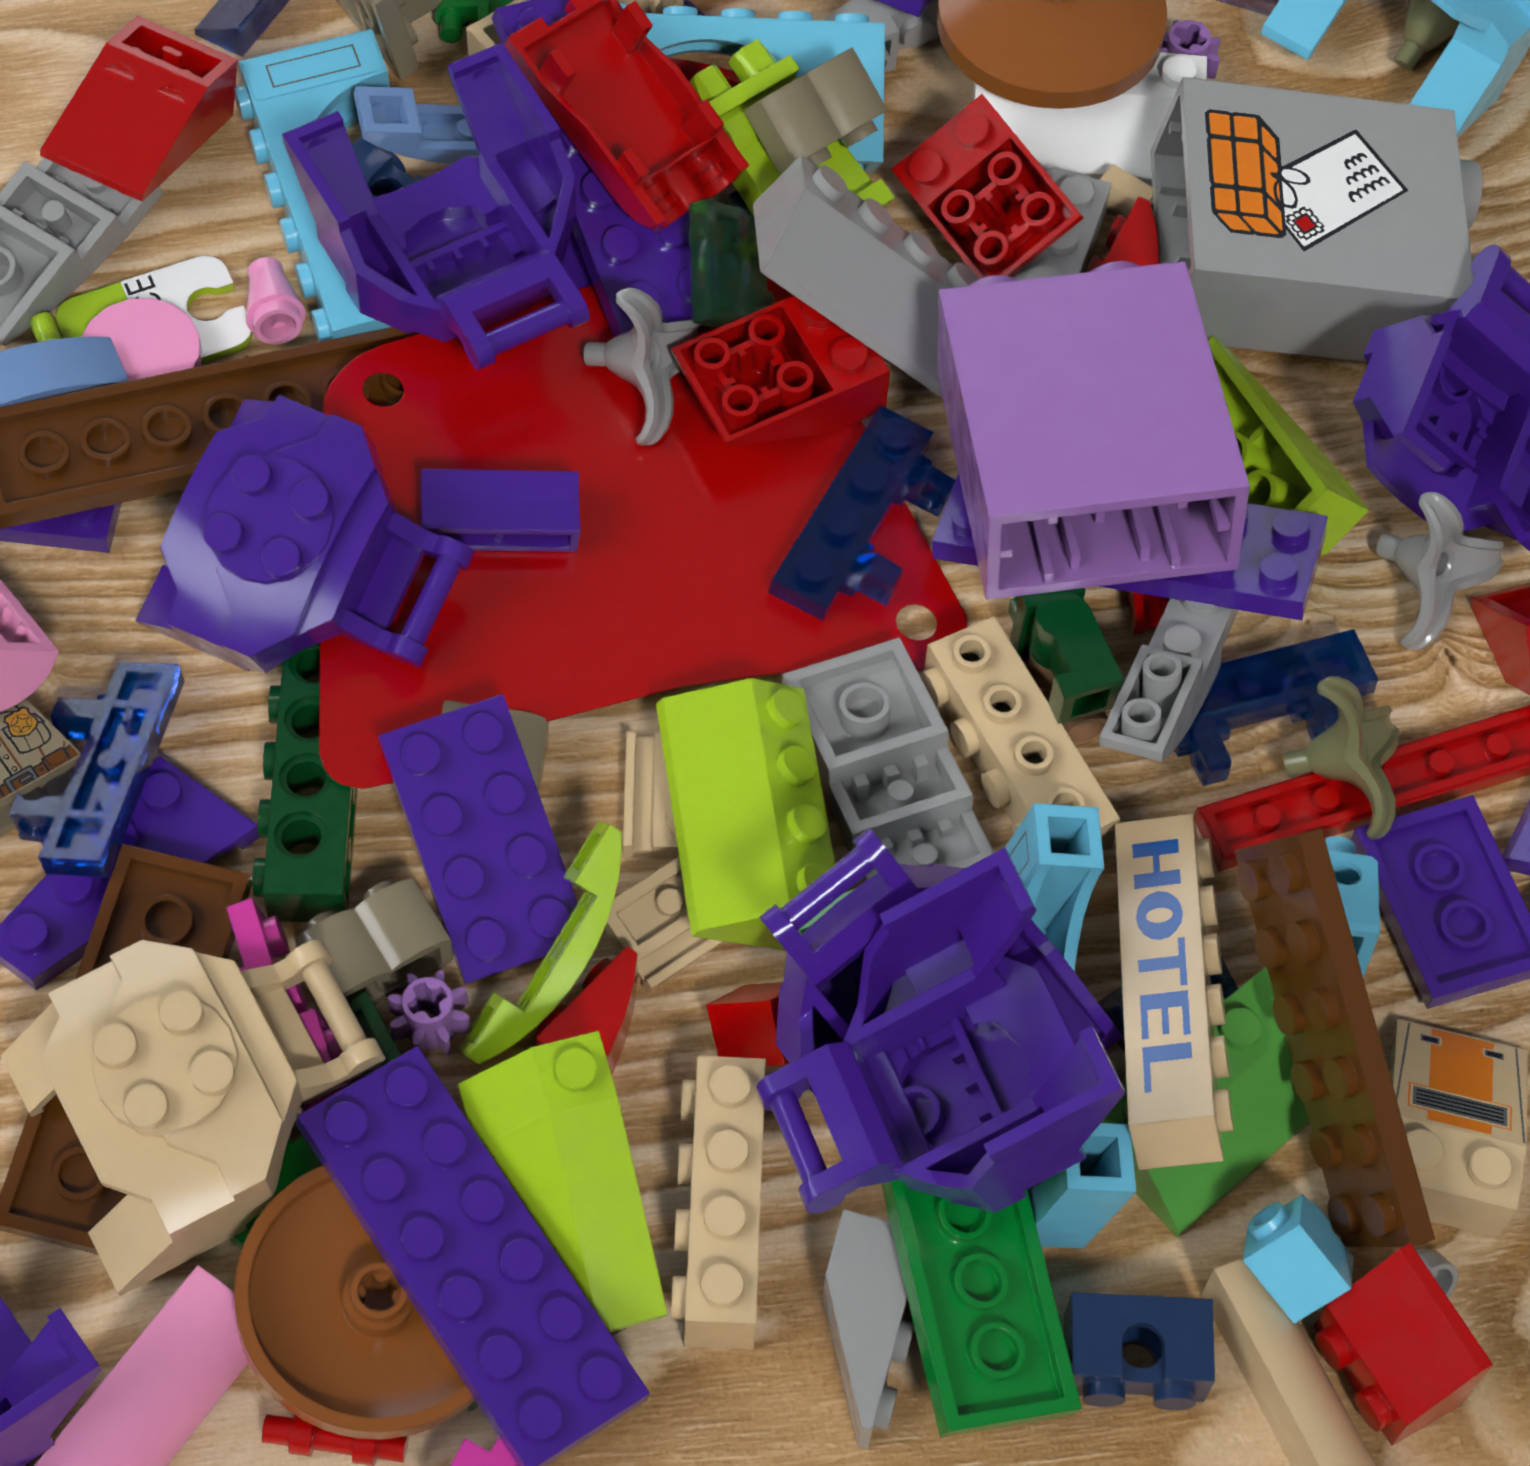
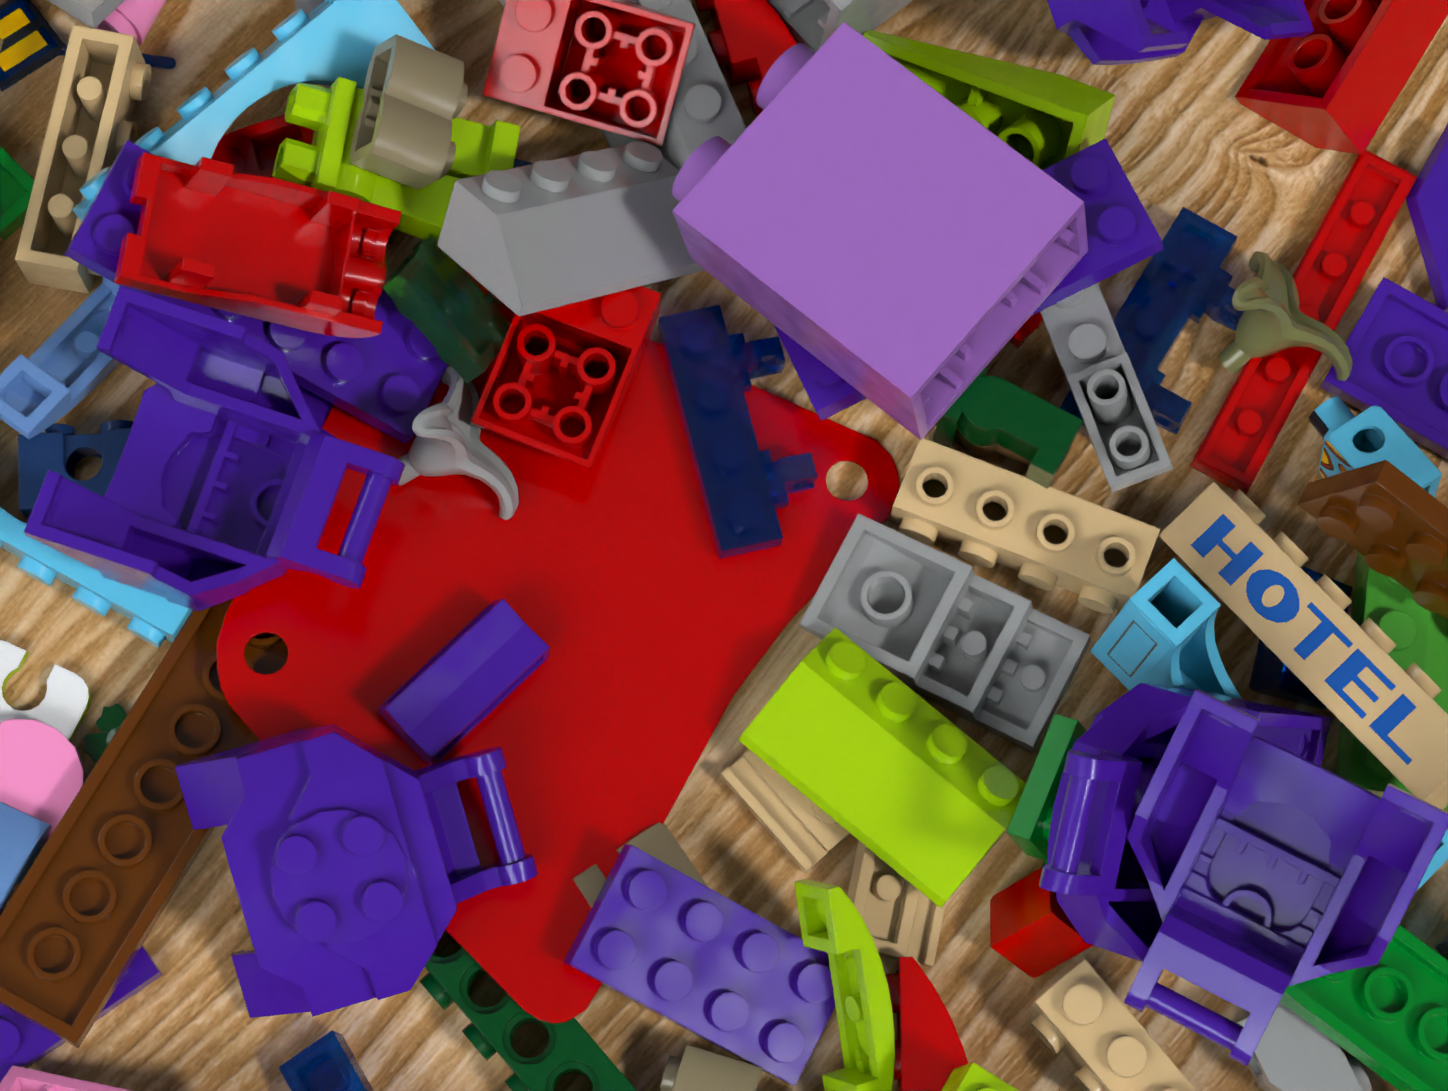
camera: 40 degrees left, 15 degrees up
bright pink cone [246,257,306,345] -> none
light grey piece [1376,492,1505,650] -> none

